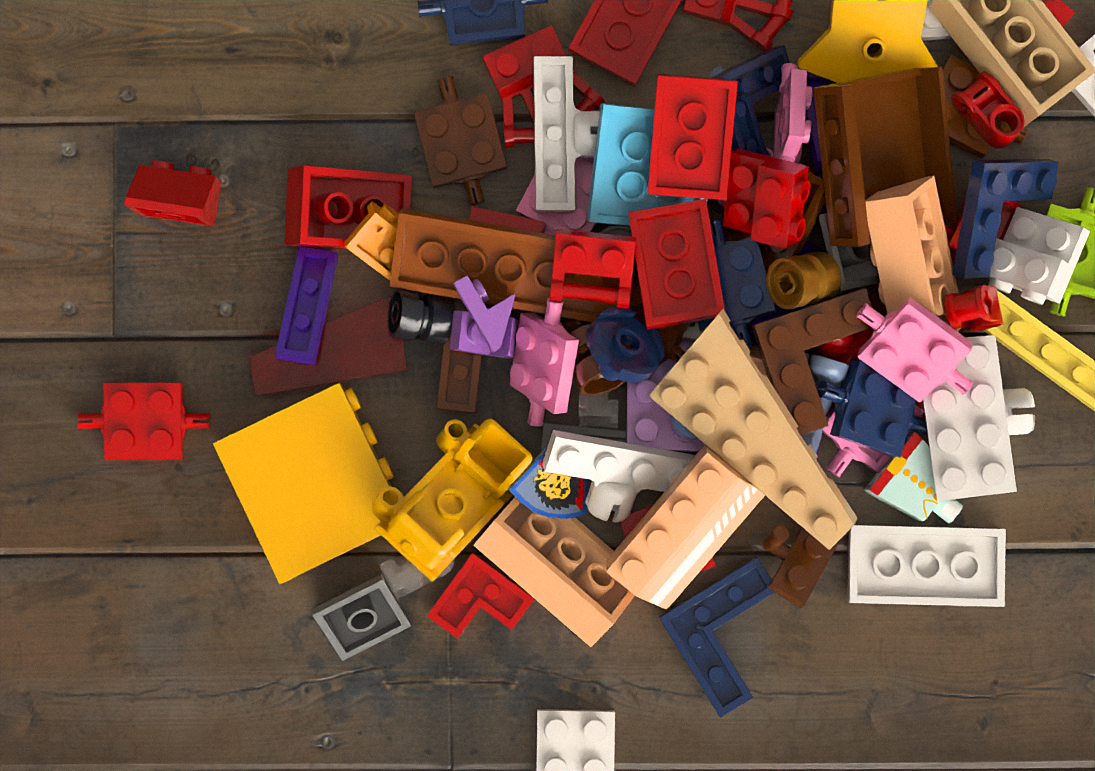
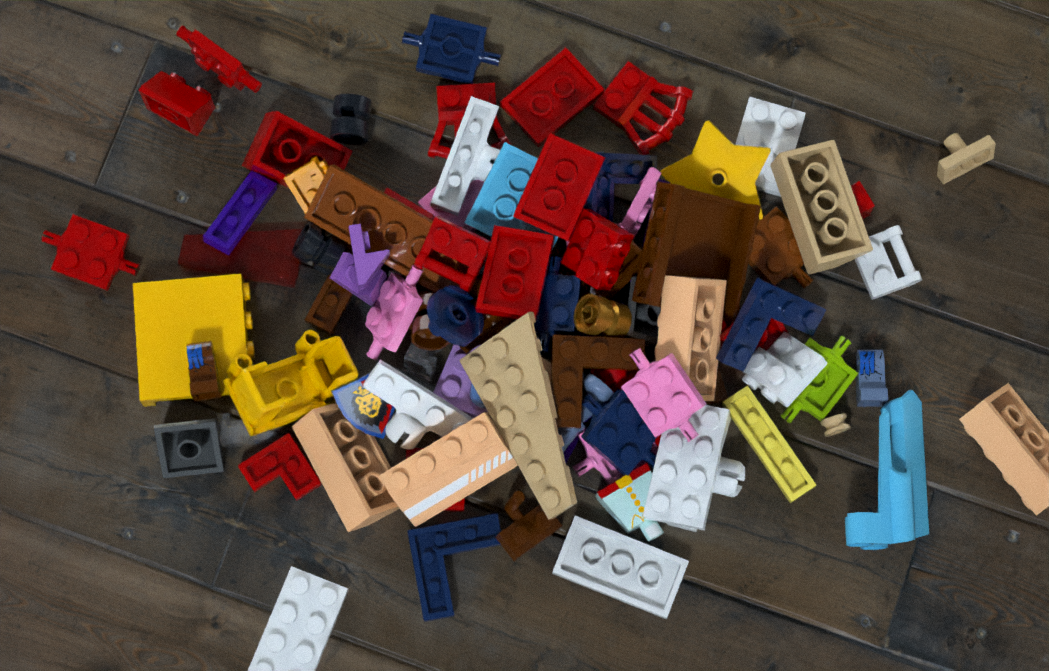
camera: 20 degrees right, 10 degrees down
reddish brown plate [414,76,508,206] -> none
red piece [944,285,1004,331] -> none
red piece [951,71,1025,149] -> none
none -> red plate [176,25,262,93]
none -> reddish brown leg [187,341,222,401]
none -> black wheel [330,93,372,145]

